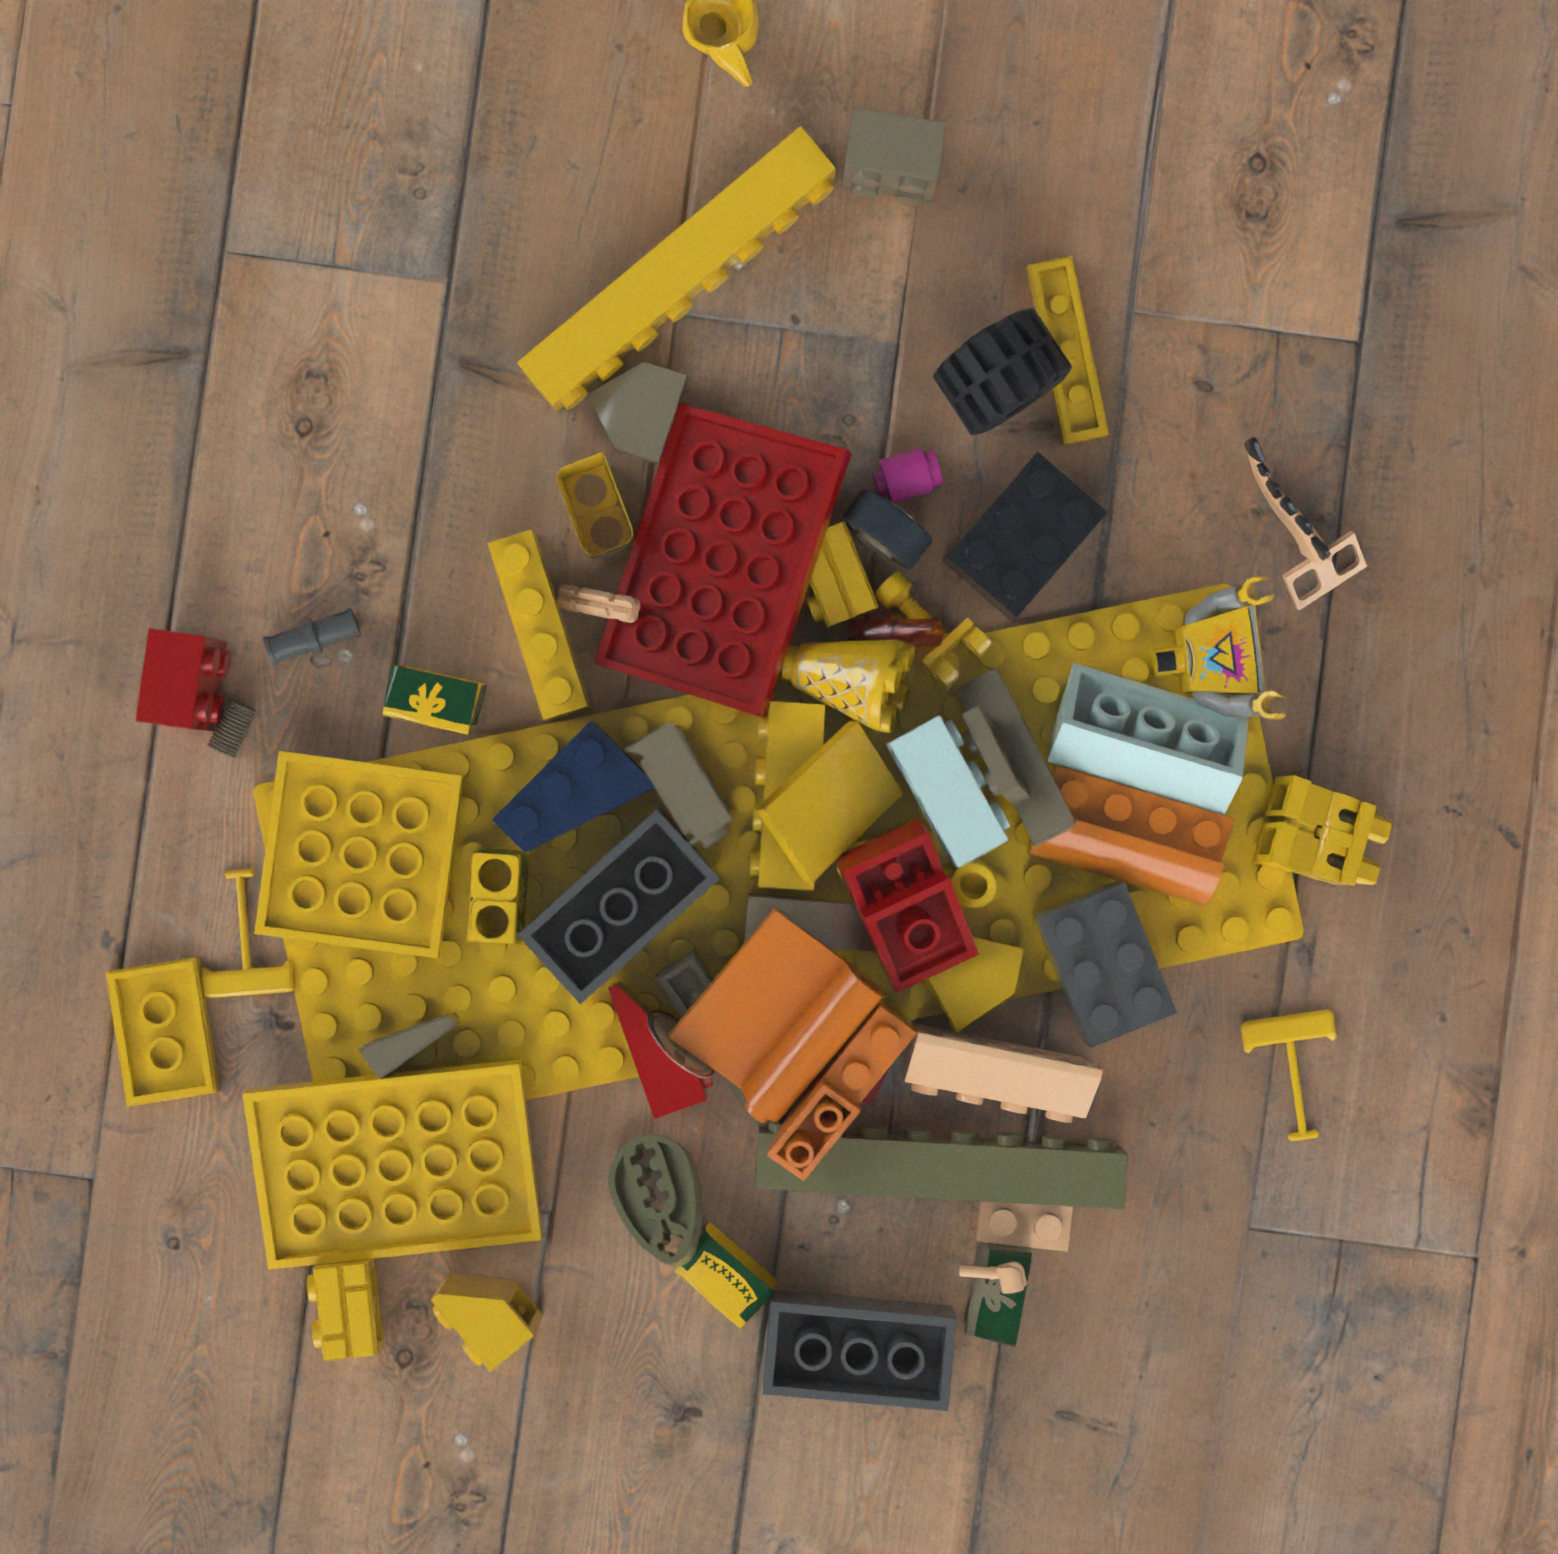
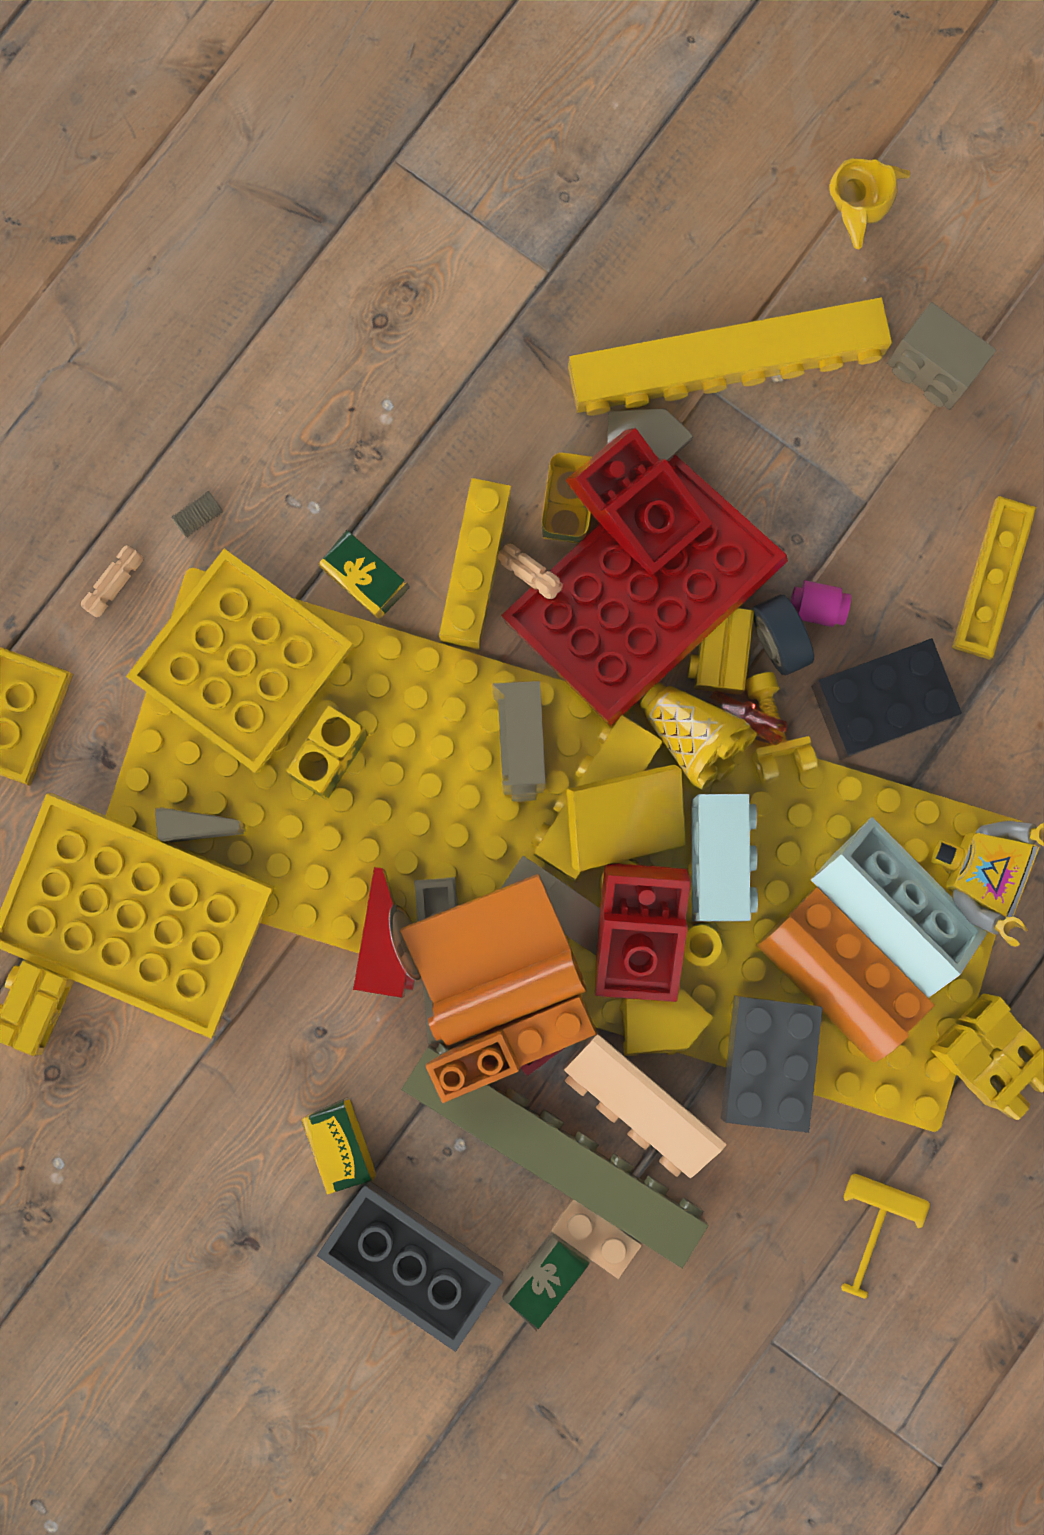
camera: 30 degrees right, 5 degrees down
red brick [135,628,231,731] -> none
yellow piece [200,868,295,999] -> none
dark grey pin [263,608,361,665] -> none
yellow slope [430,1274,543,1372] -> none
dark blue wedge [492,721,656,853] -> none
dark grey brick [518,808,721,1004] -> none
olive piece [608,1134,703,1267] -> none
black wheel [933,308,1072,435] -> none
dark tan bracket [956,668,1076,847] -> none
light nougat hand [959,1261,1027,1294] -> none
none -> light nougat axle [81,545,143,617]
none -> red slope [565,427,713,574]

